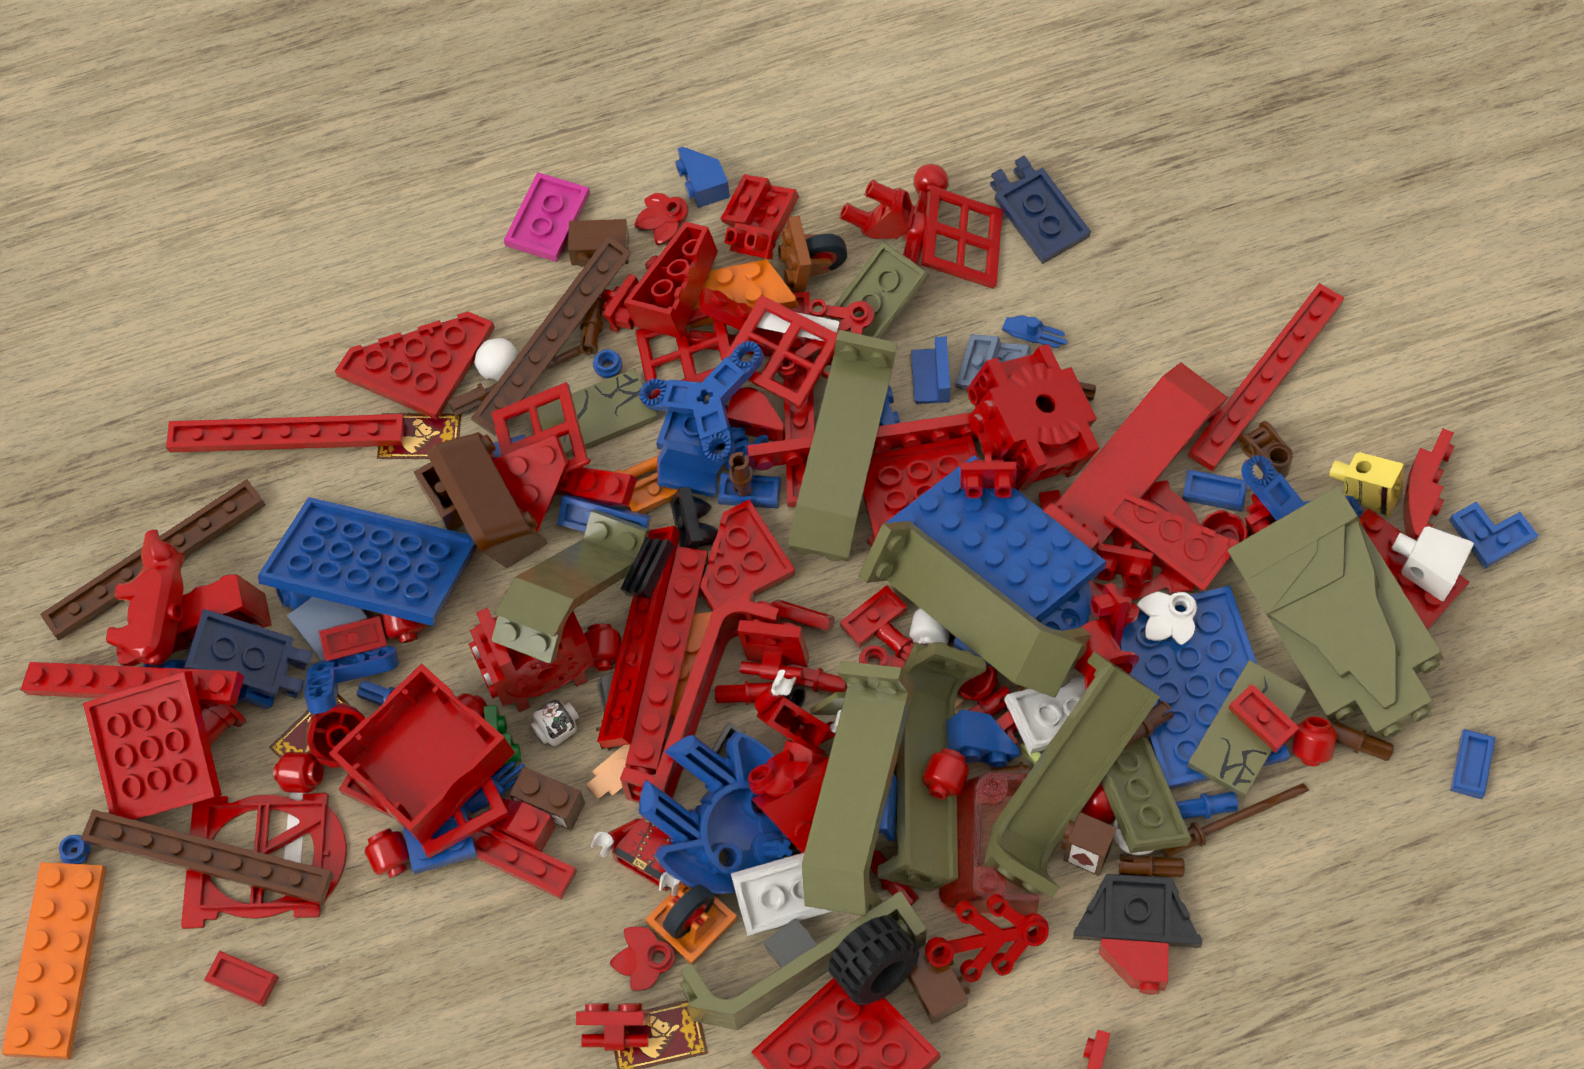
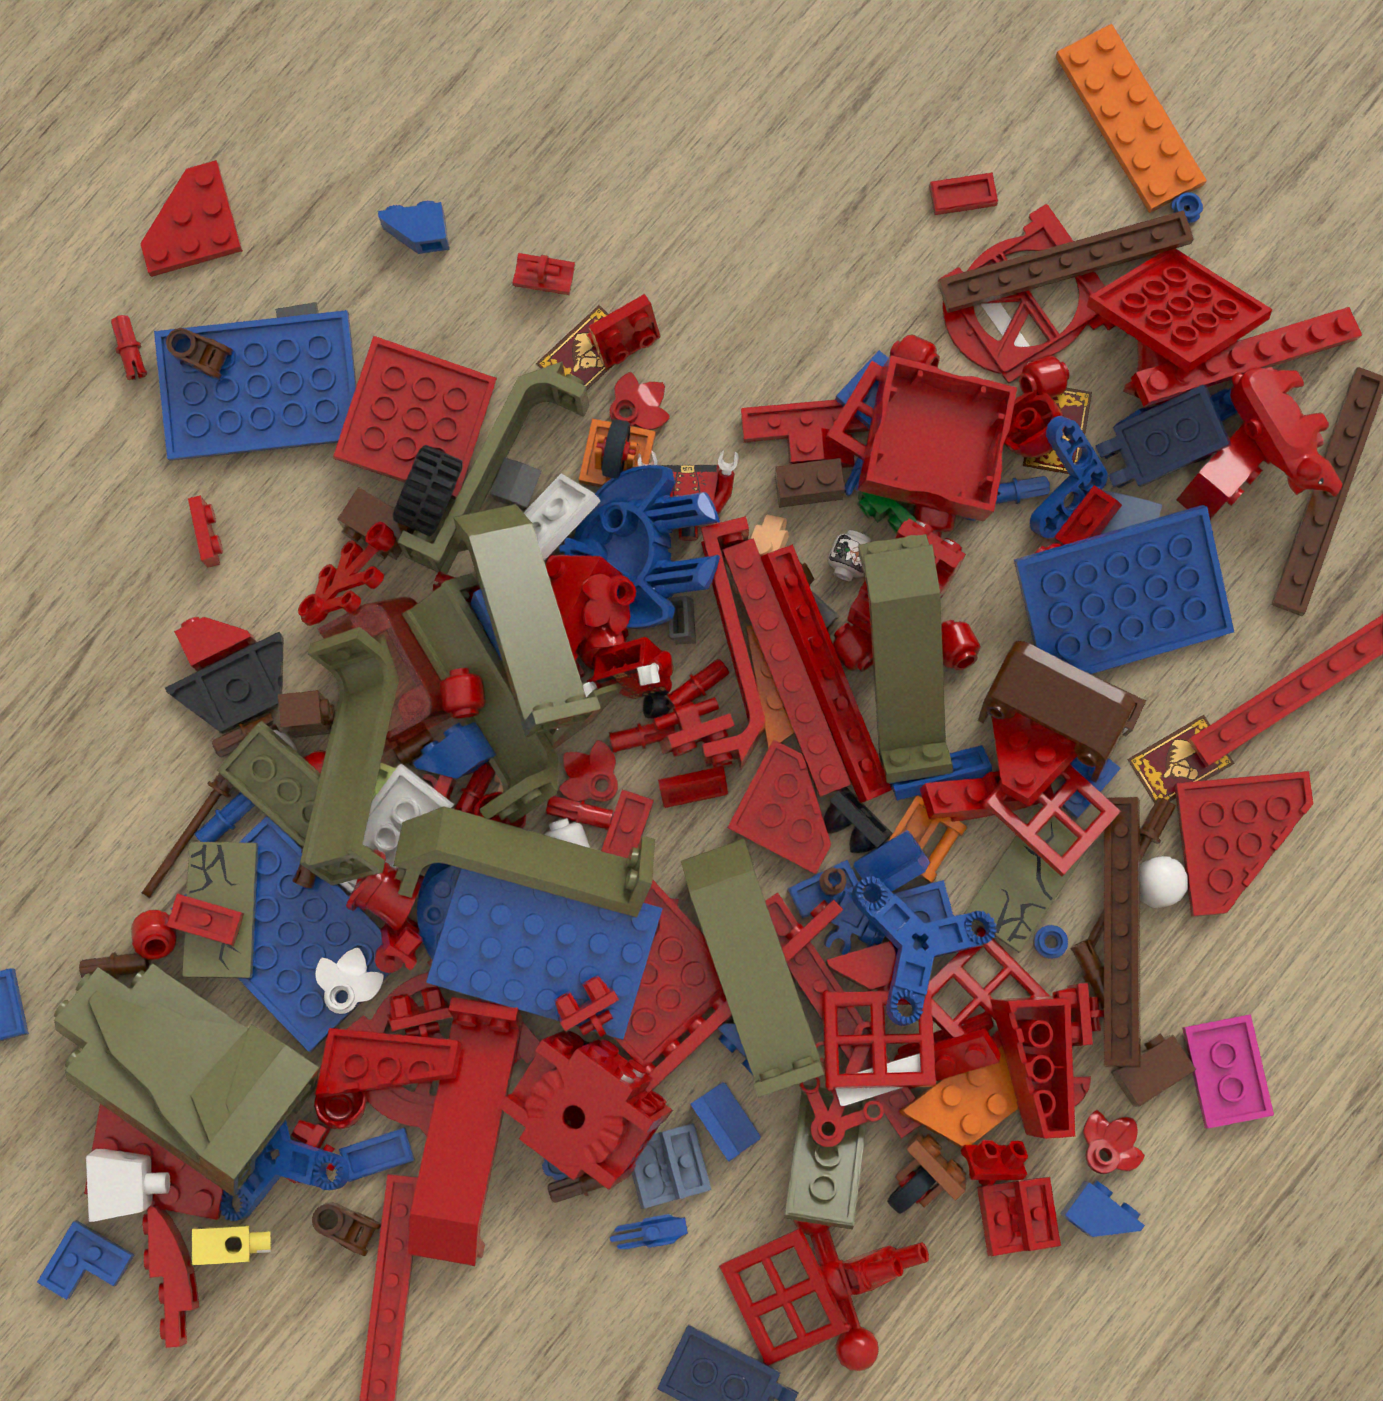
camera: 145 degrees right, 15 degrees up
black tile [620,537,675,598] -> none

